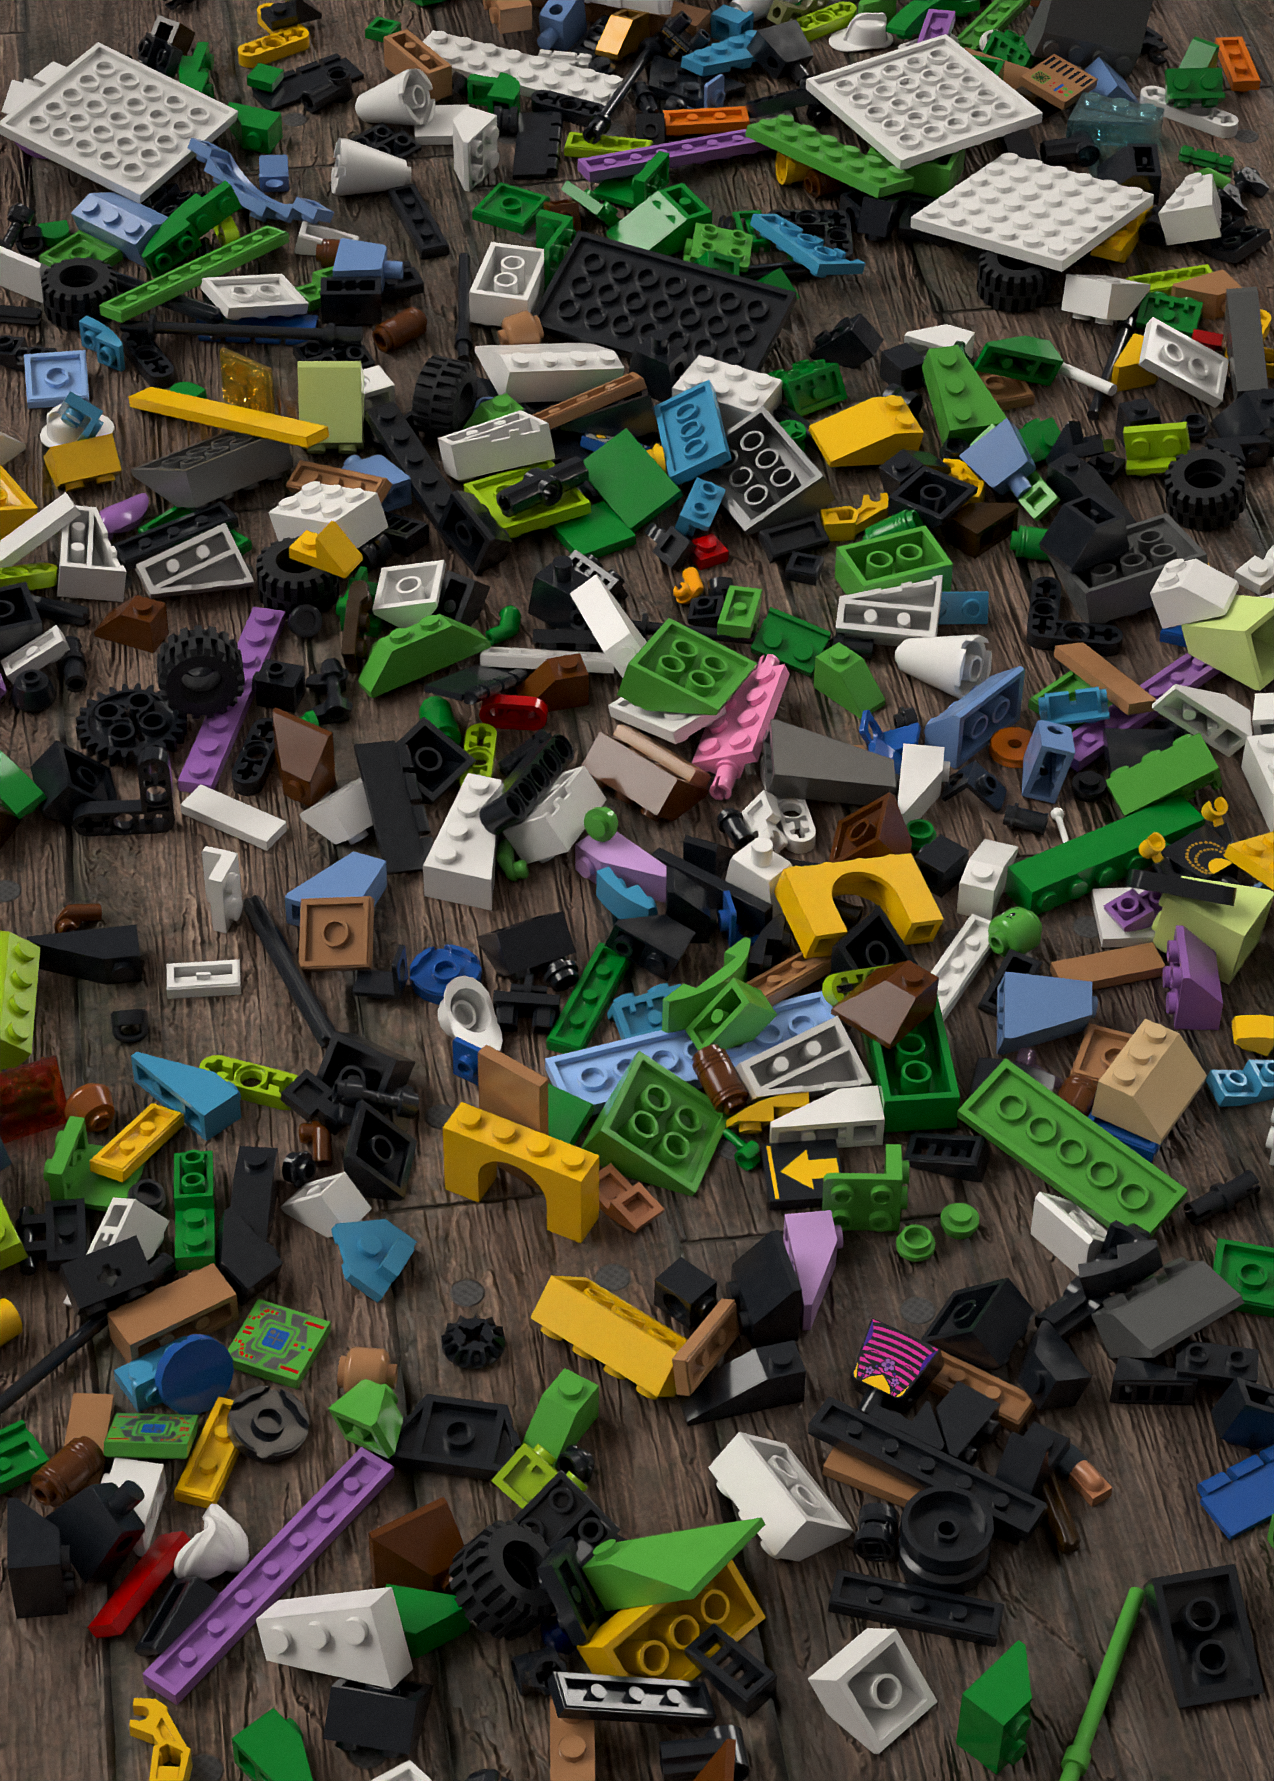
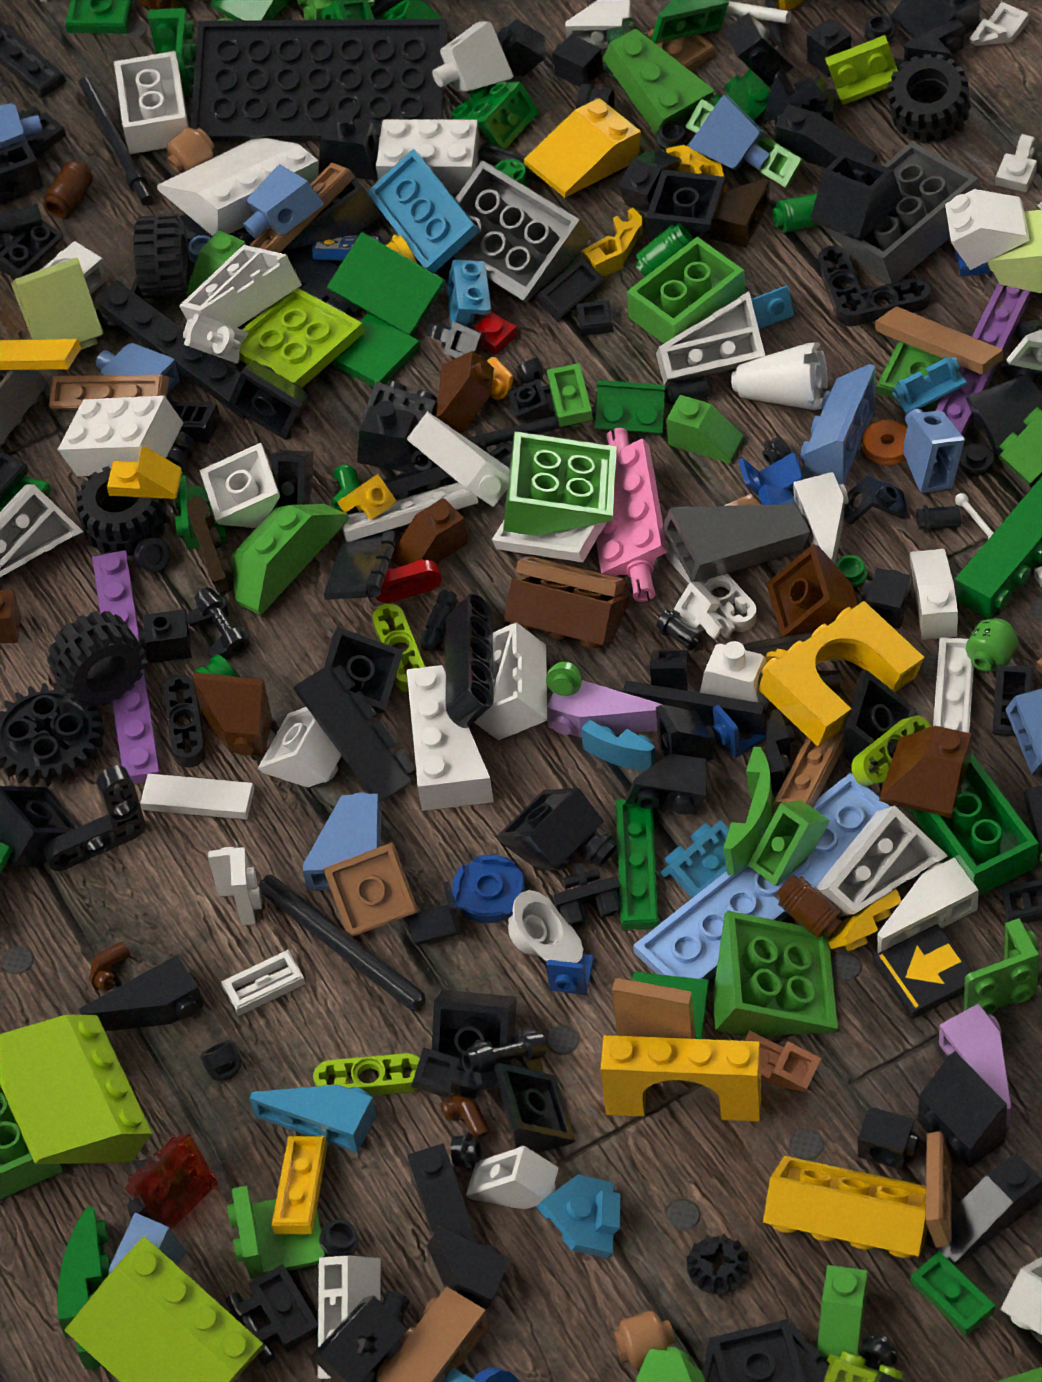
camera: 15 degrees left, 10 degrees up
dark orange cone [64,1083,115,1132] -> none
green slope [174,1150,217,1271] -> none
bright green tile [228,1299,331,1389] -> none
green head [419,696,461,745] -> none
black piece [496,456,589,518] -> none
bright green arm [496,839,529,882] -> none
green hand [723,1128,761,1171] -> none
none -> white hips [183,313,248,363]
none -> medium blue torso [243,164,324,239]
none -> yellow bracket [337,474,396,520]
none -> white torso [433,21,513,91]
none -> reddish brown slope [436,350,494,434]
none -> black brick [724,12,794,86]
none -> green plate [910,1251,995,1337]

